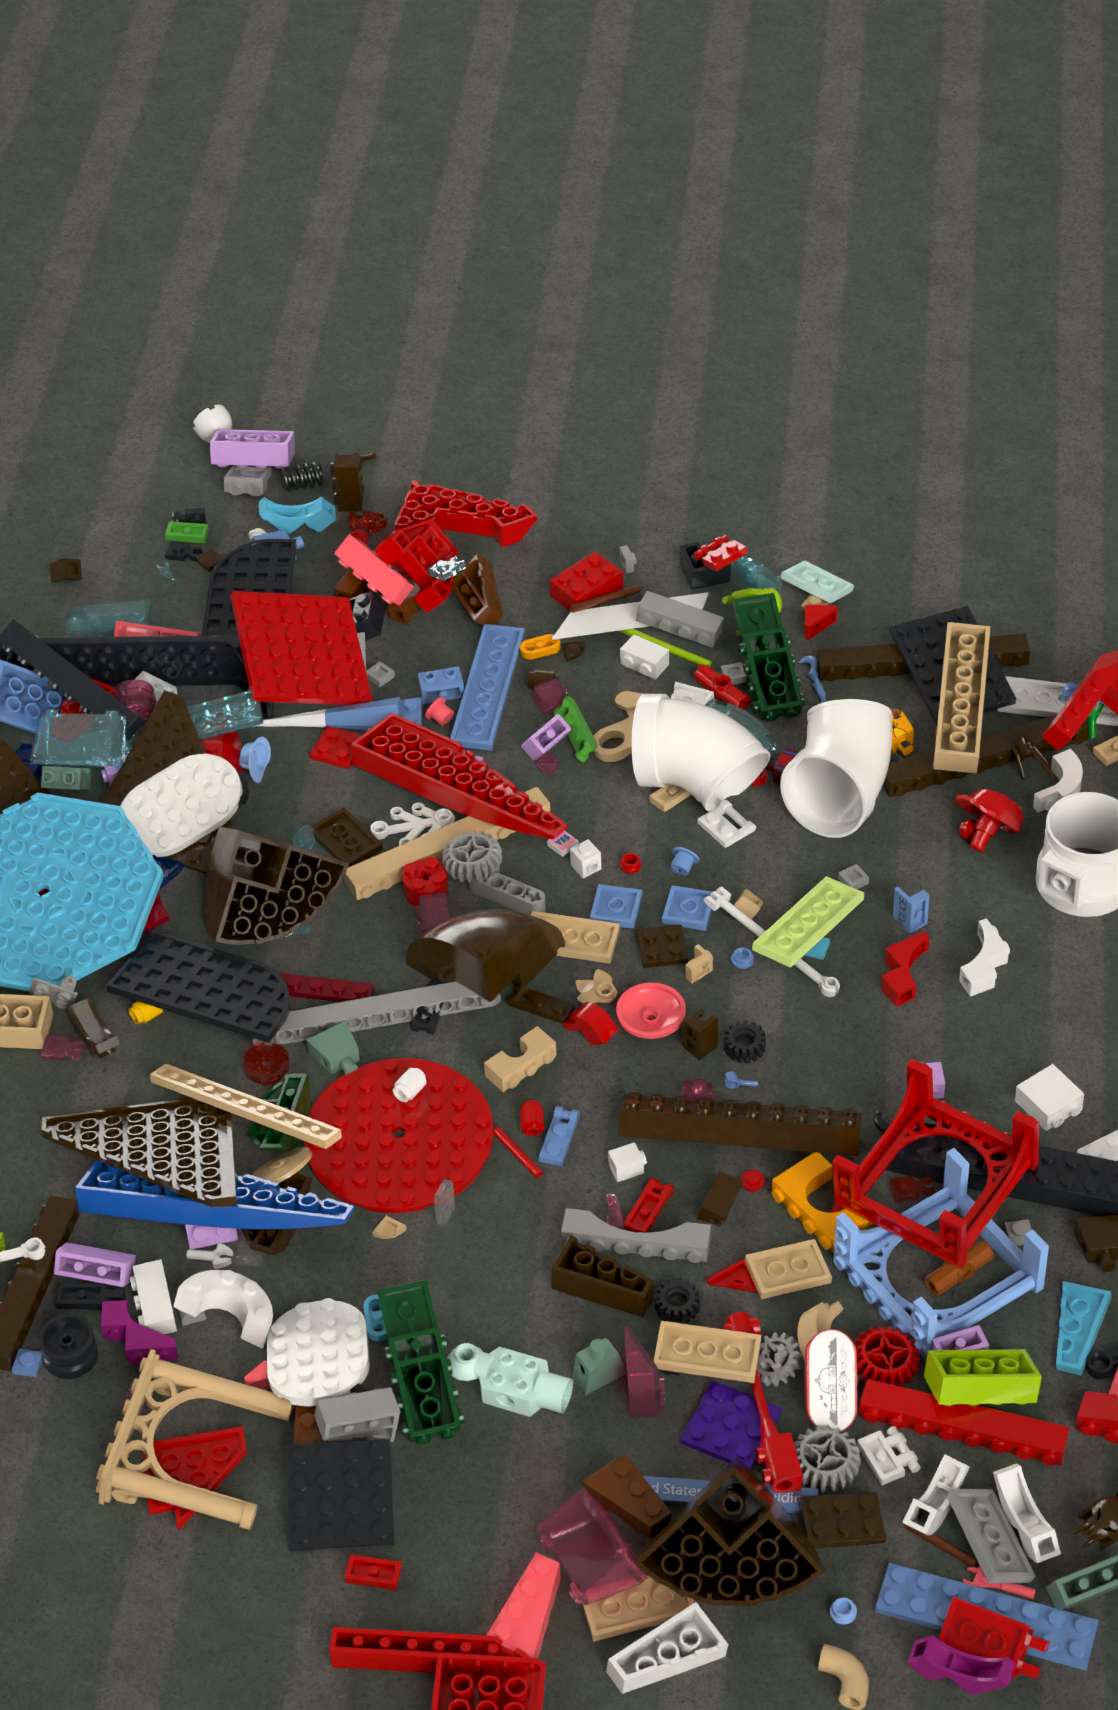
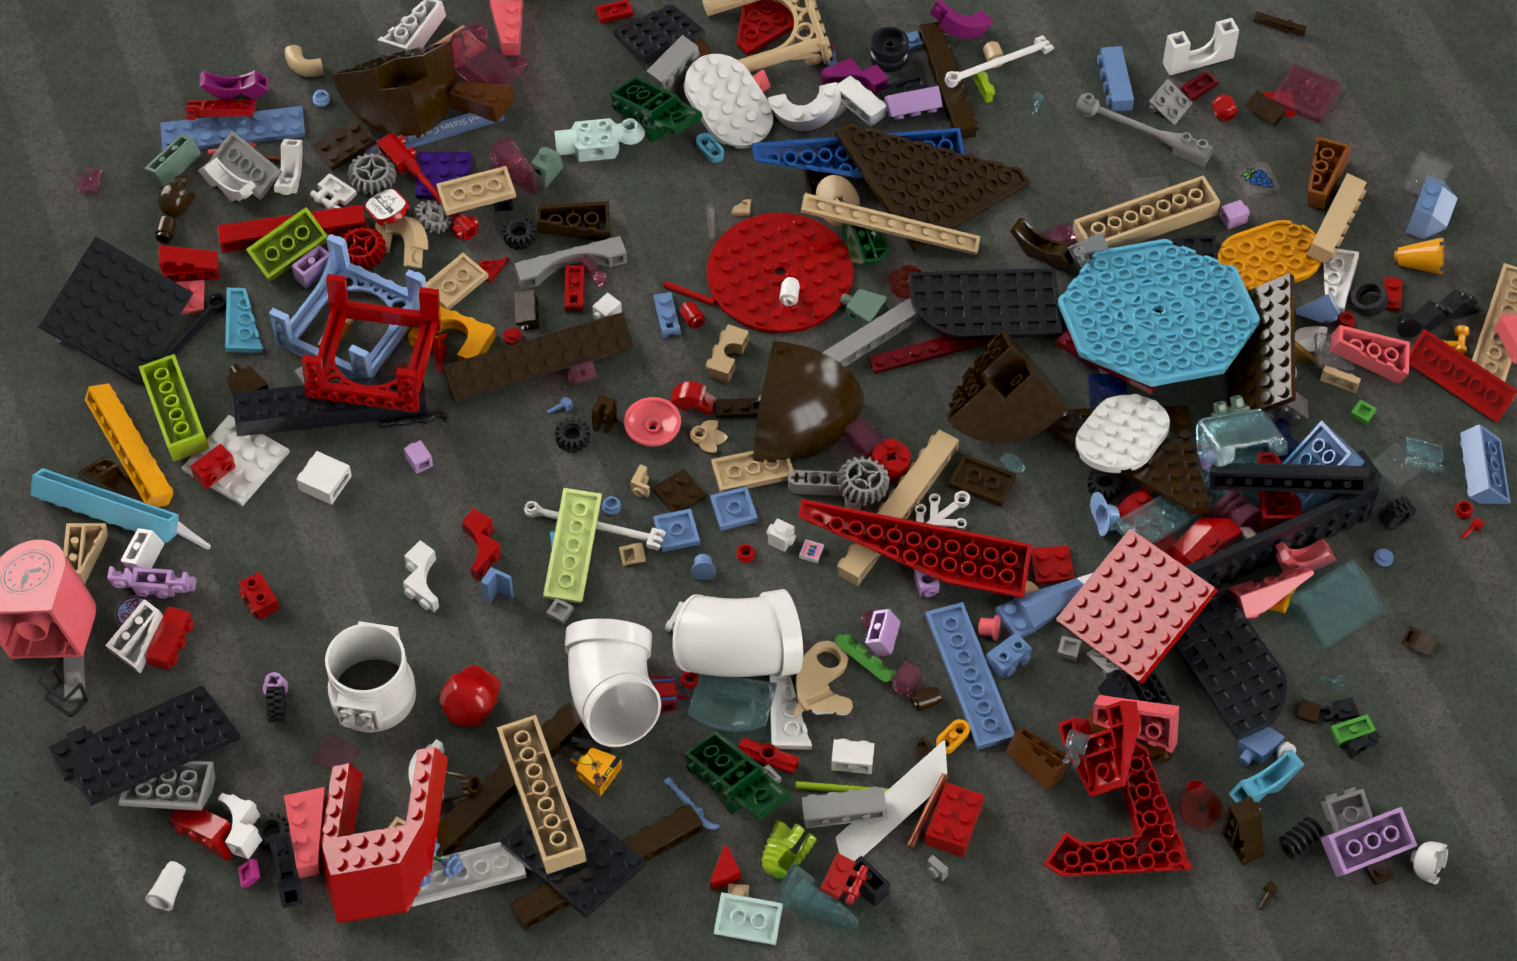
camera: 150 degrees right, 10 degrees up
none -> red wedge [1173,517,1244,565]

